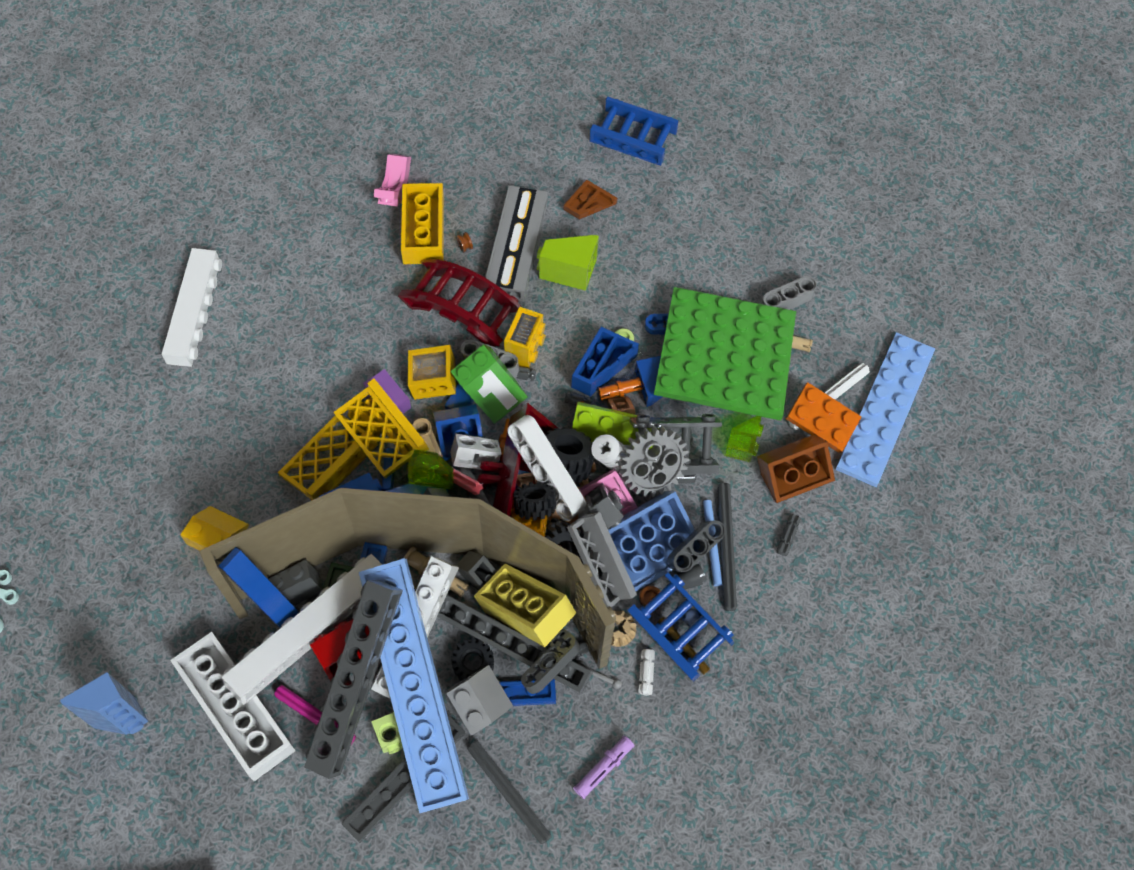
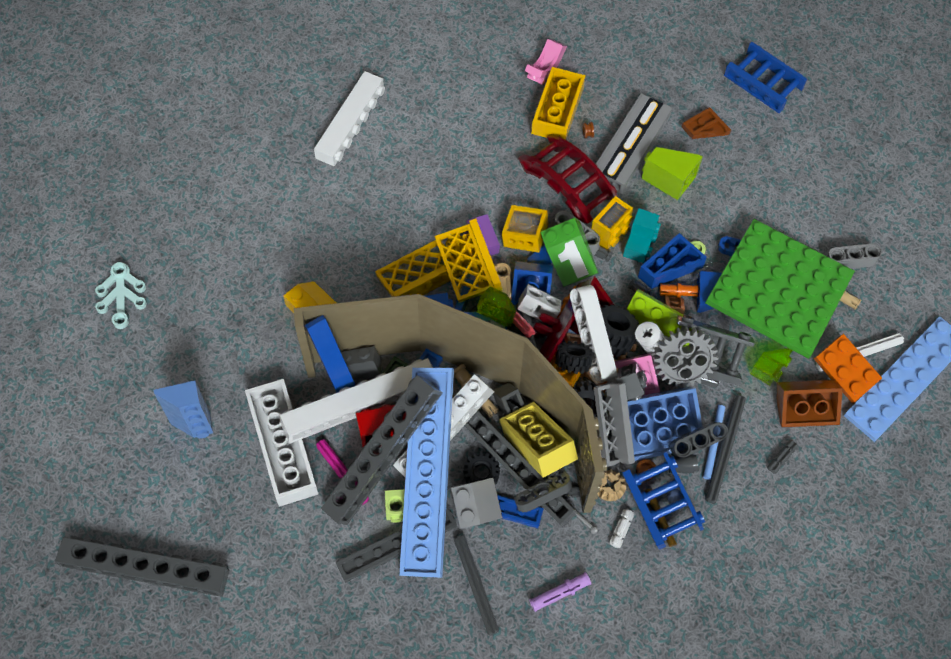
camera: 20 degrees right, 0 degrees up
none -> teal brick [623,208,661,263]

